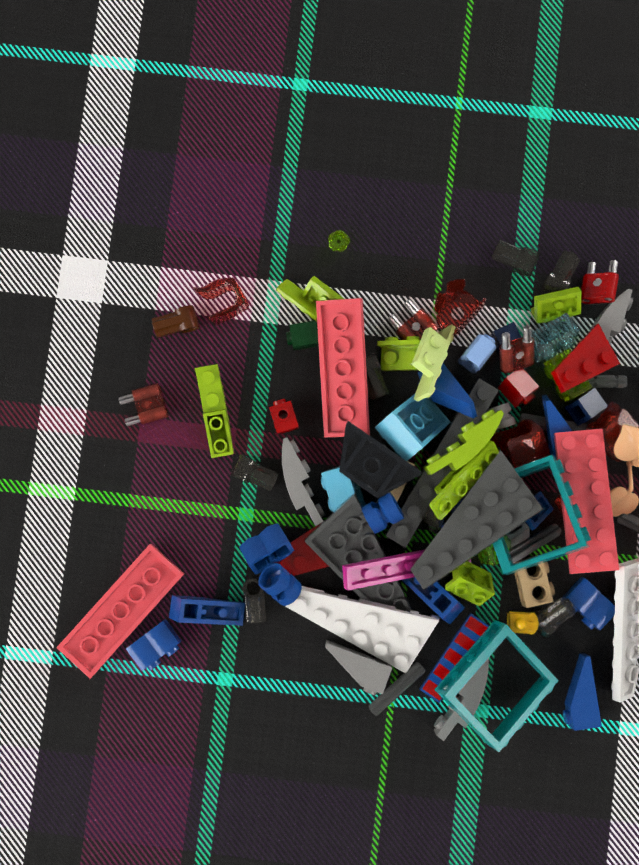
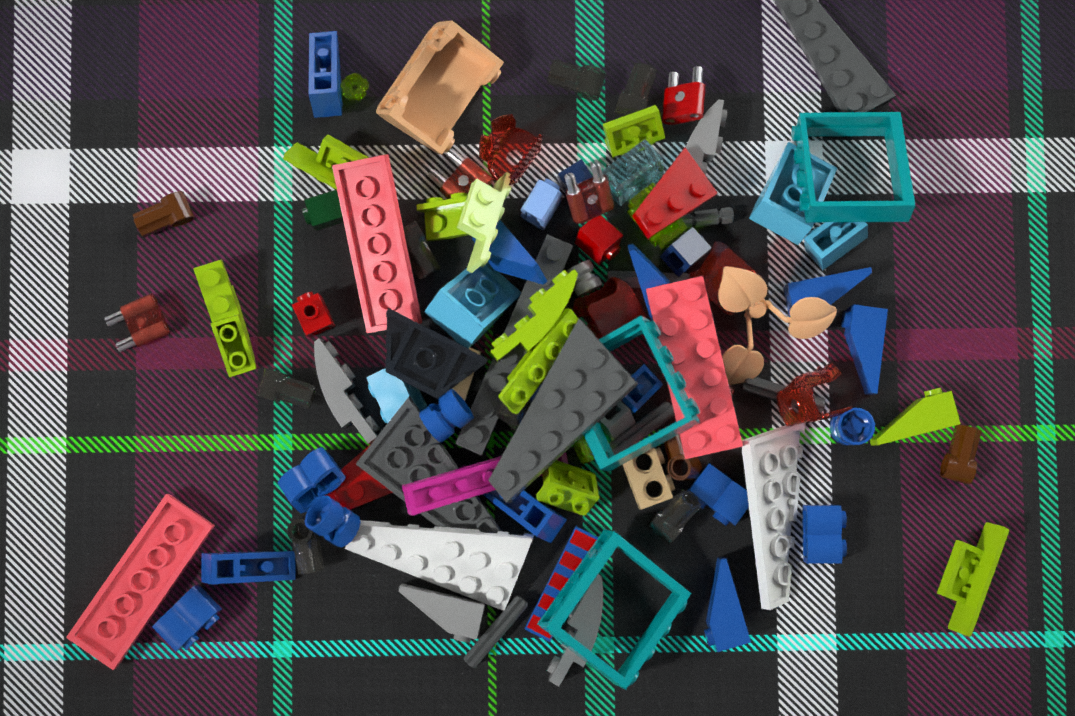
camera: 10 degrees left, 0 degrees up
clear red piece [193,277,249,325] -> none
yellow piece [507,611,539,635] -> none
none -> blue slope [309,31,342,118]
none -> light nougat windscreen [376,20,504,155]
none -> reddish brown piece [660,426,702,480]

